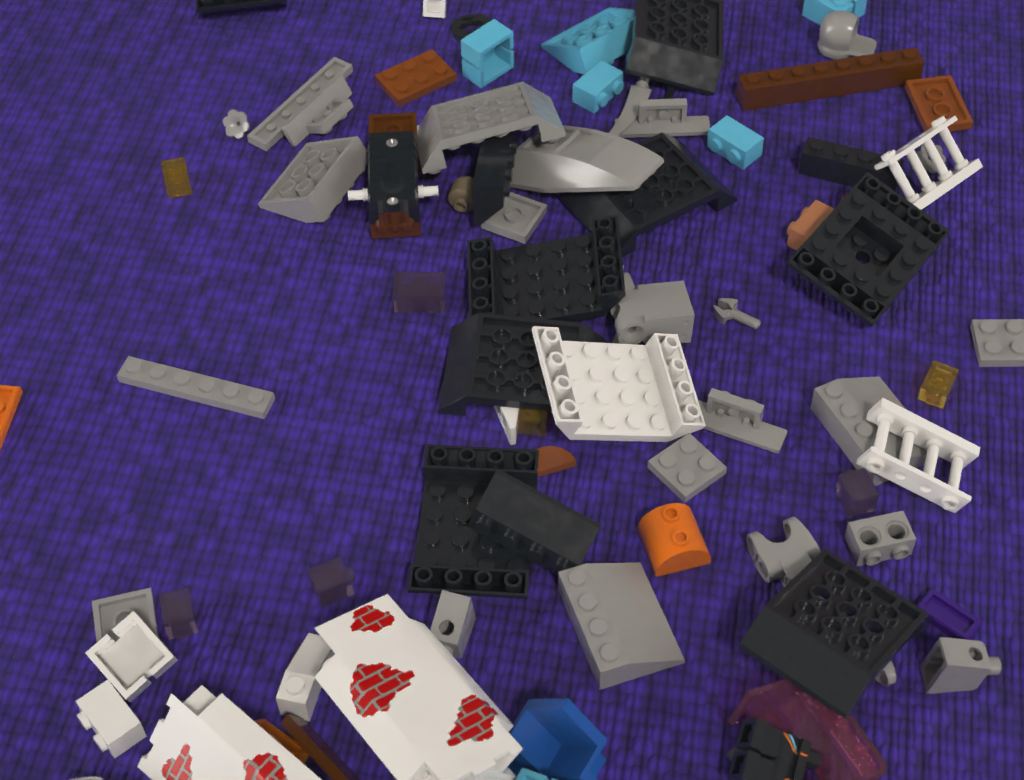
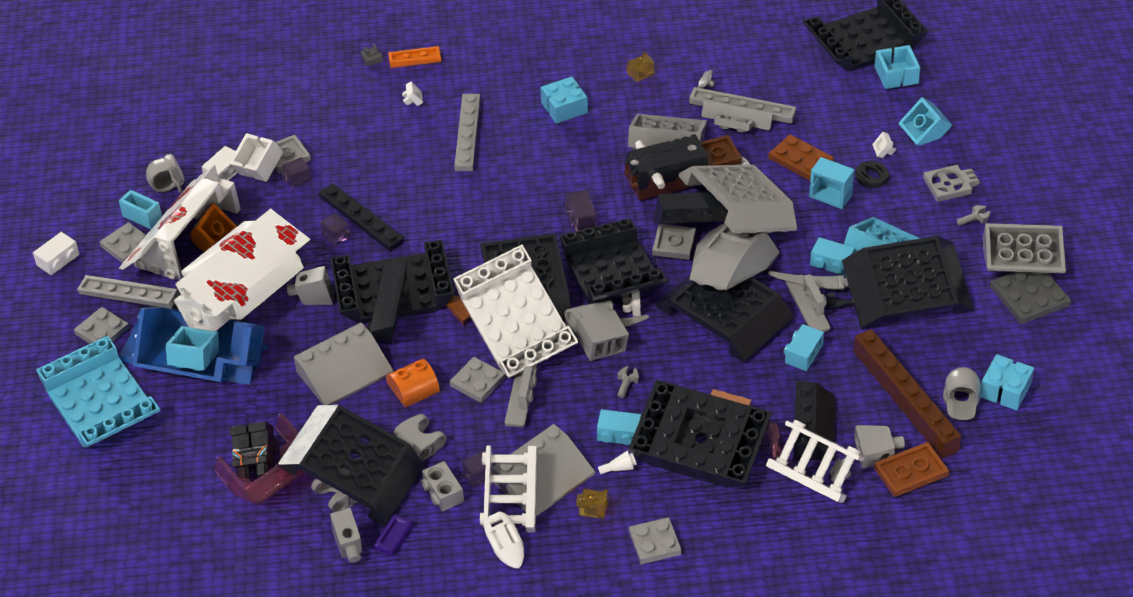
camera: 75 degrees right, 5 degrees down
none -> black plate [319,183,404,252]
none -> white tile [402,81,423,106]
none -> white piece [484,512,524,569]
none -> medium azure piece [540,77,588,124]
none -> medium azure brick [597,409,641,445]
none -> white cone [598,451,637,475]
none -> light grey torso [854,425,905,469]

